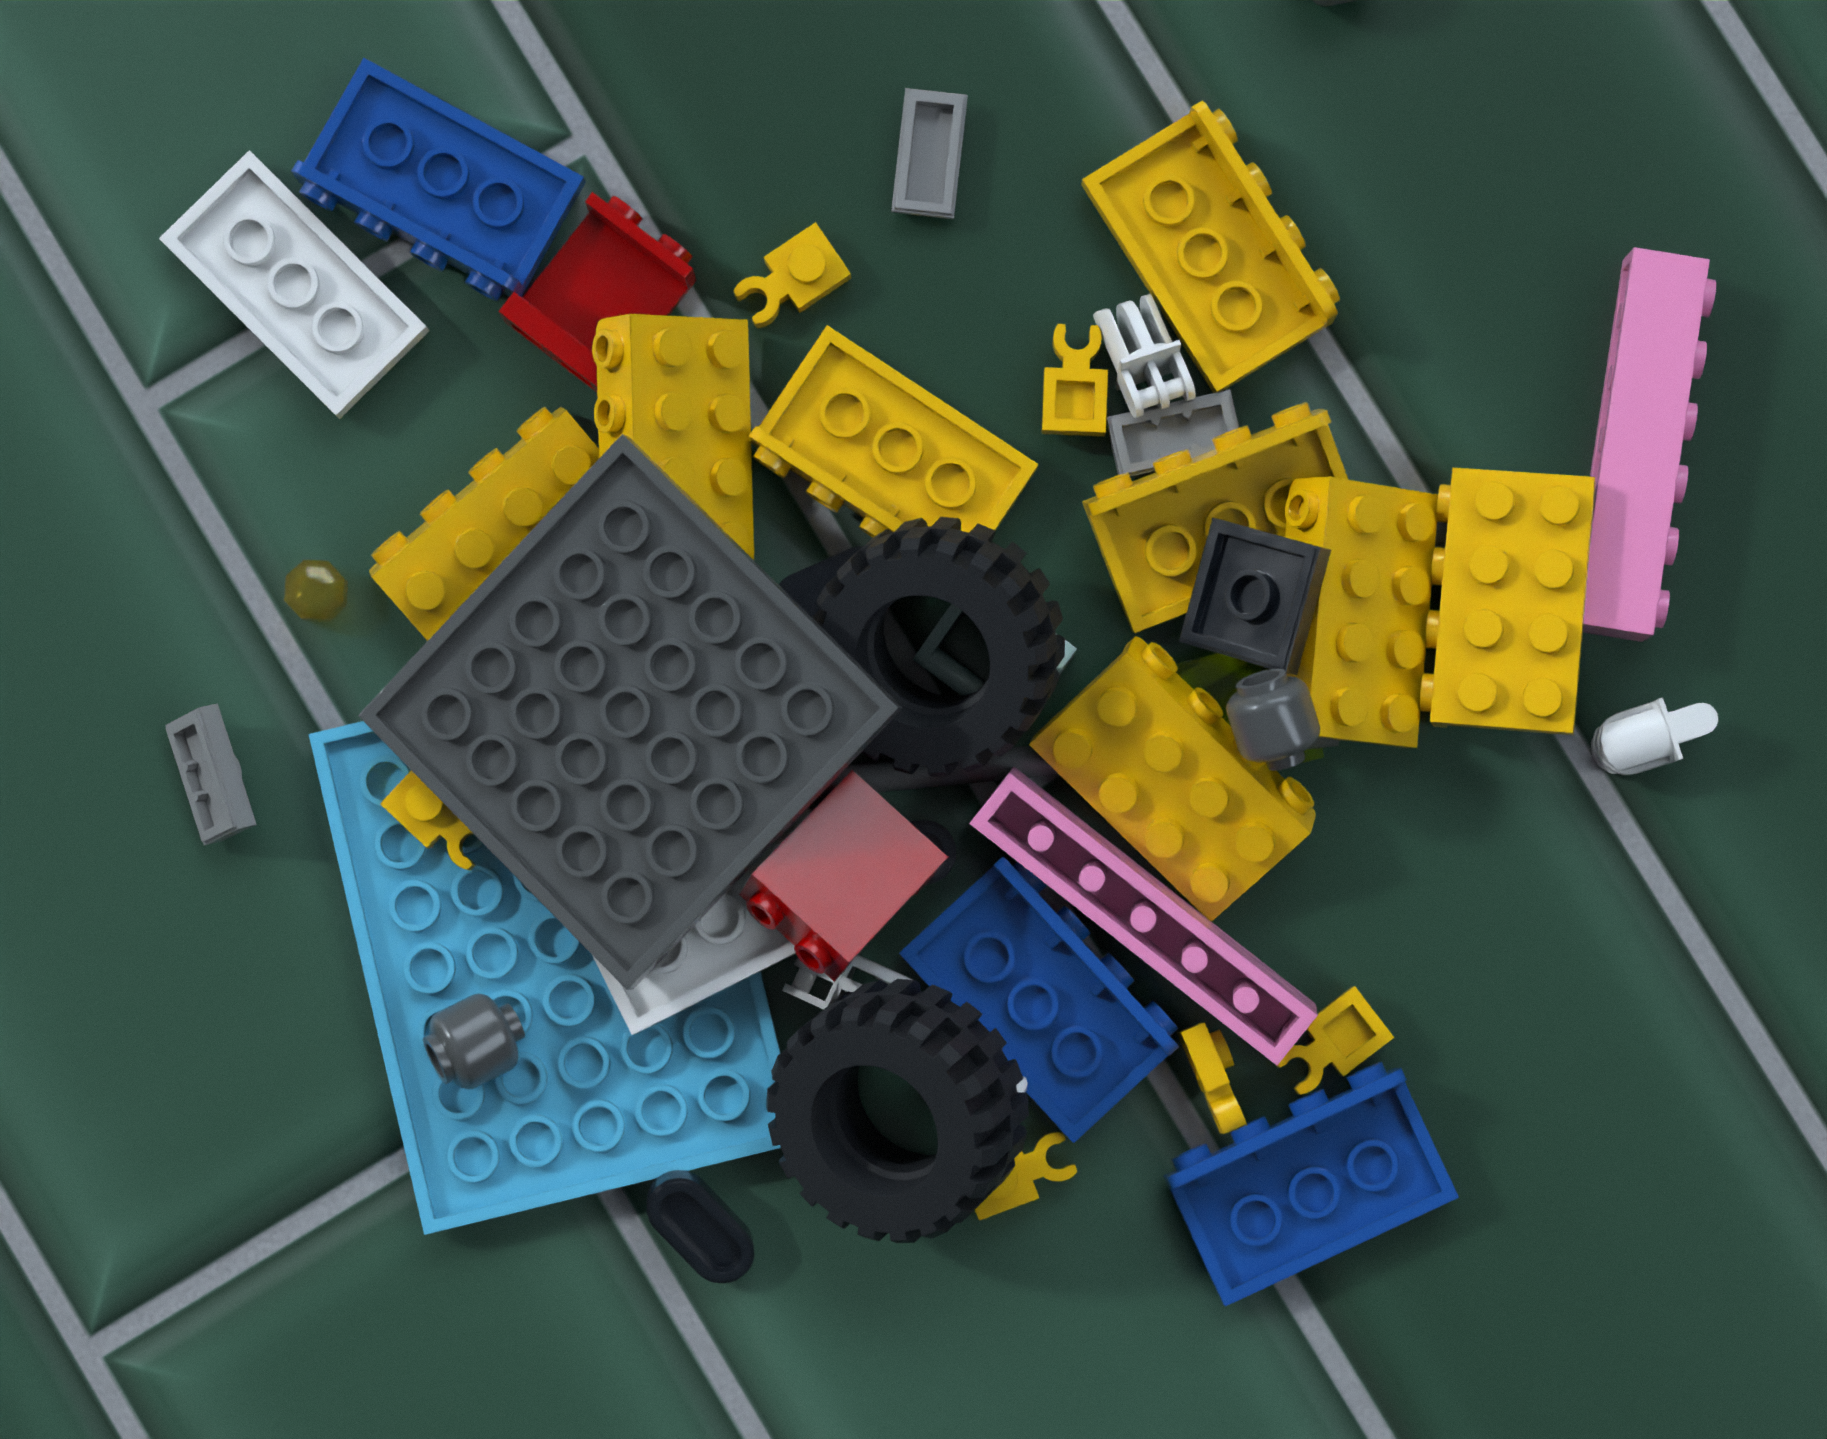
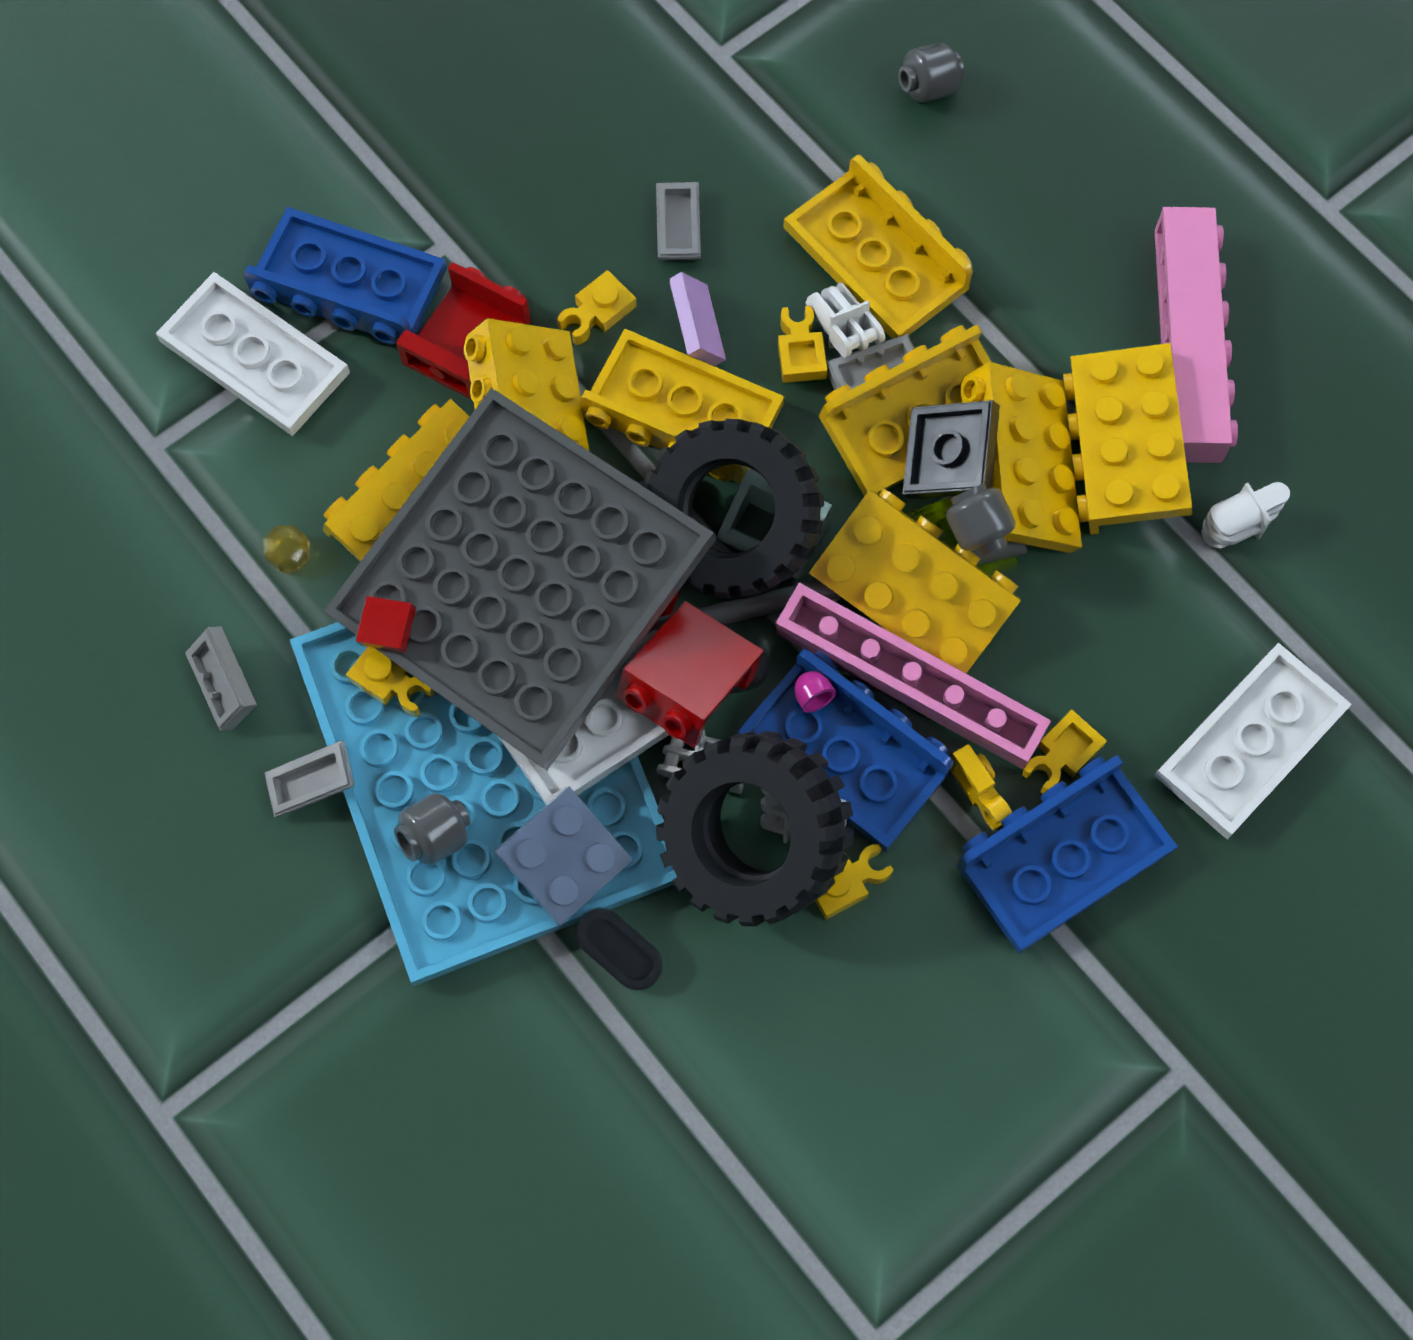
camera: 10 degrees left, 15 degrees down
none -> light grey tile [264,740,355,818]
none -> red tile [356,596,416,653]
none -> sand blue plate [494,786,633,926]
none -> lavender tile [670,272,726,367]
none -> dark pink hinge [795,671,836,713]
none -> white plate [1154,643,1352,840]

